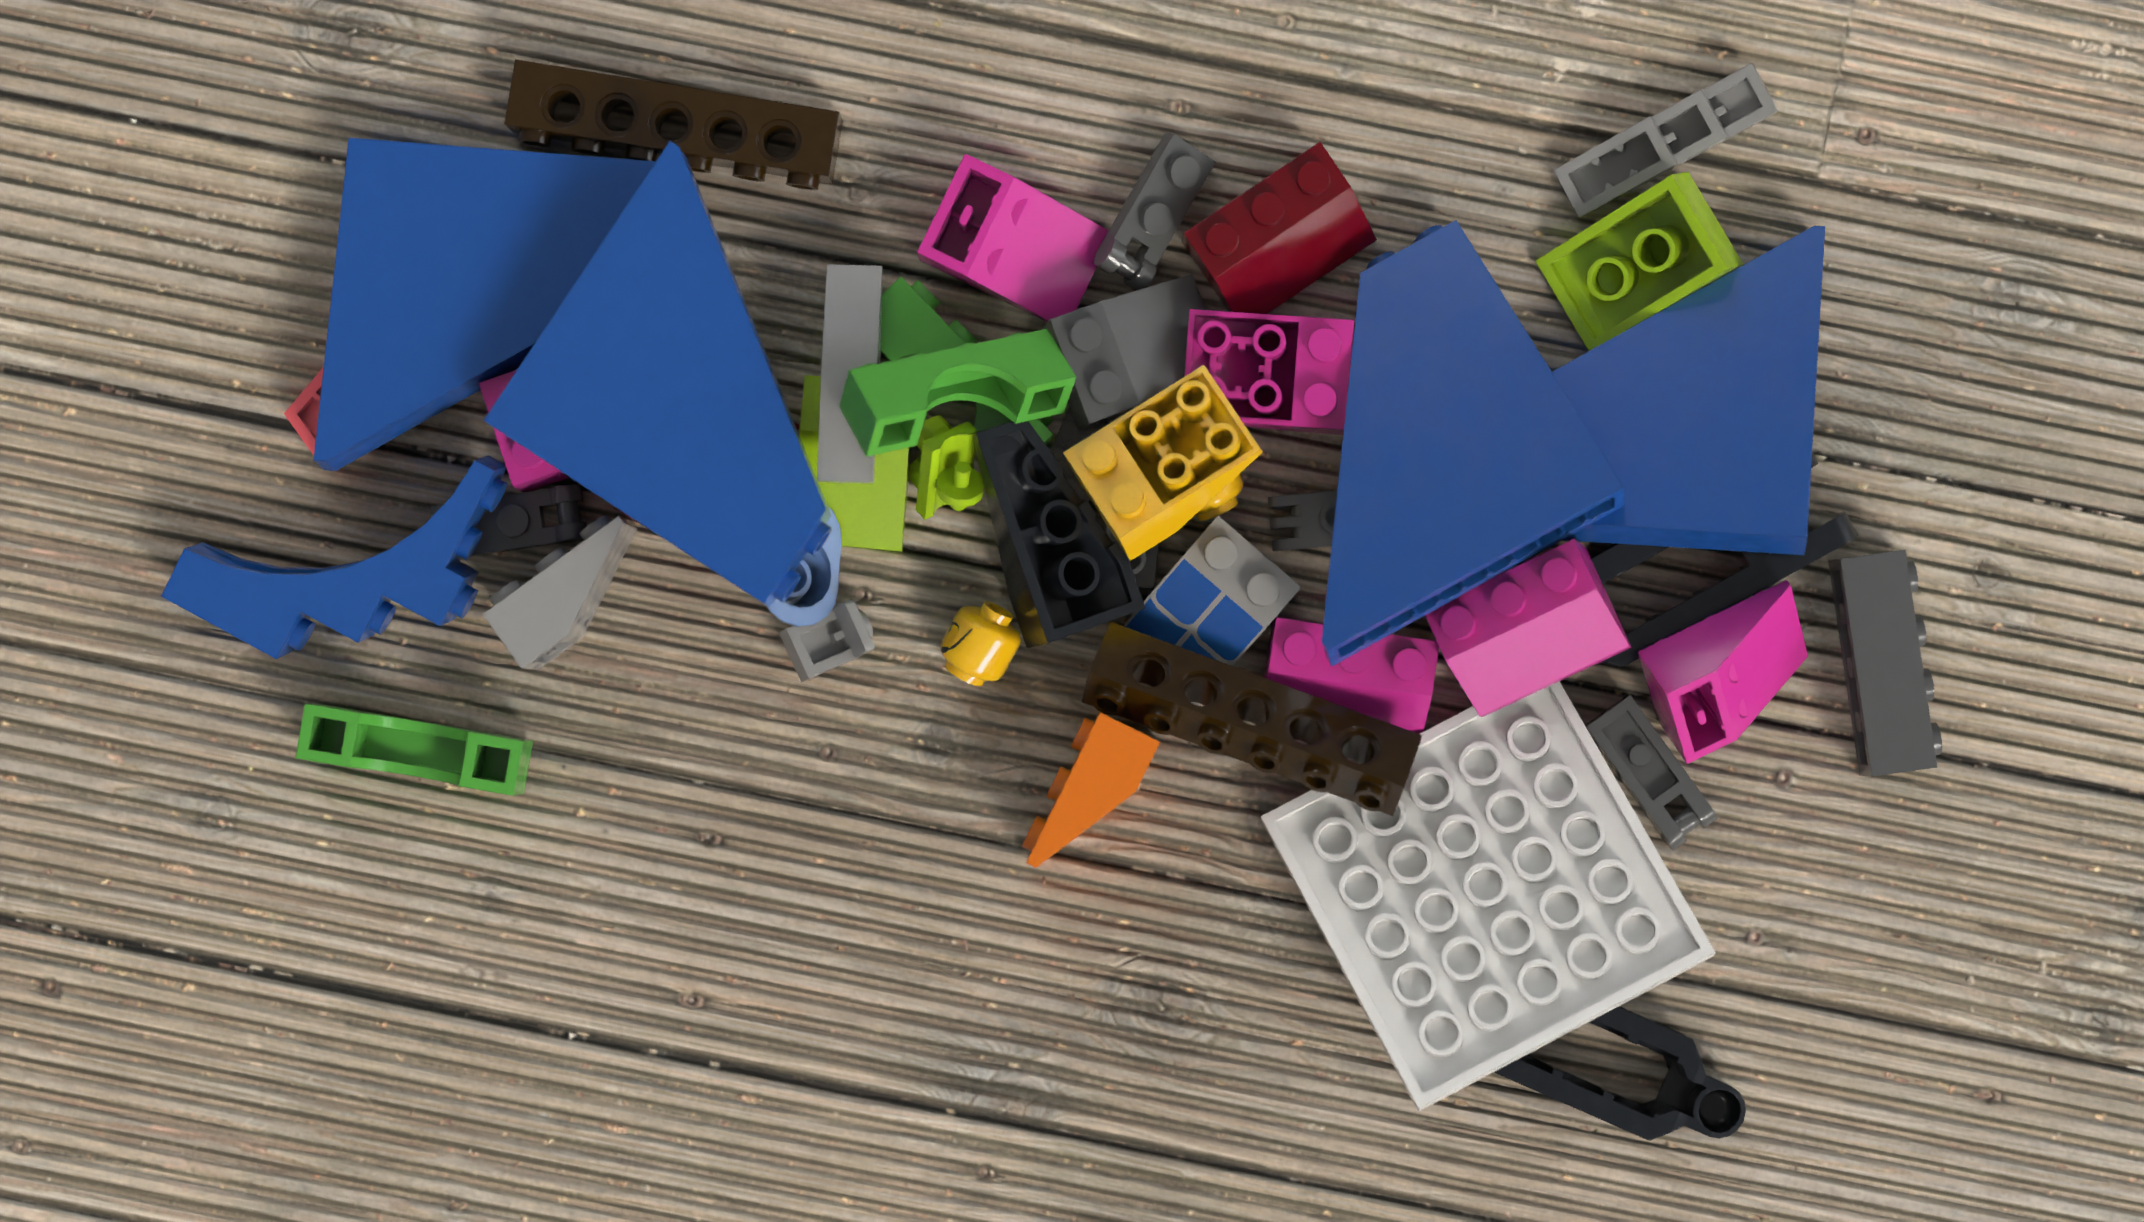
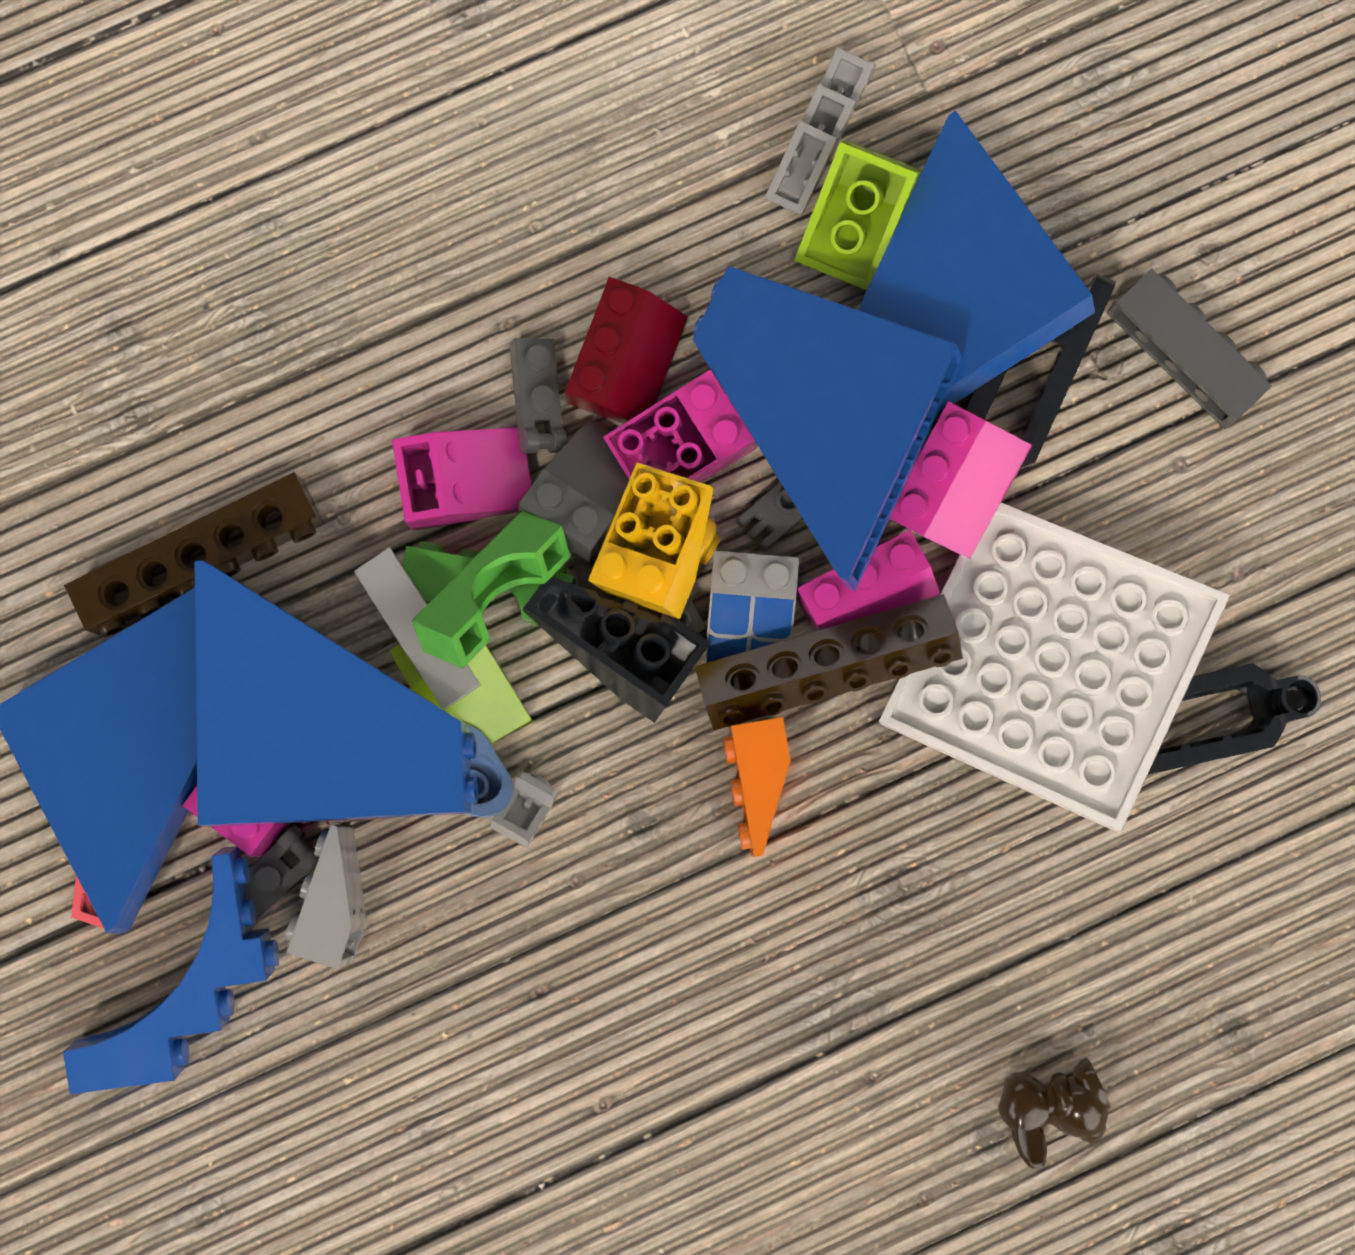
camera: 35 degrees left, 5 degrees down
bright green arch [295,704,534,796] -> none
lime hips [908,415,985,520] -> none
yellow head [940,601,1021,686] -> none
dark grey plate [1585,695,1718,851] -> none
dark pink slope [1638,580,1808,764] -> none

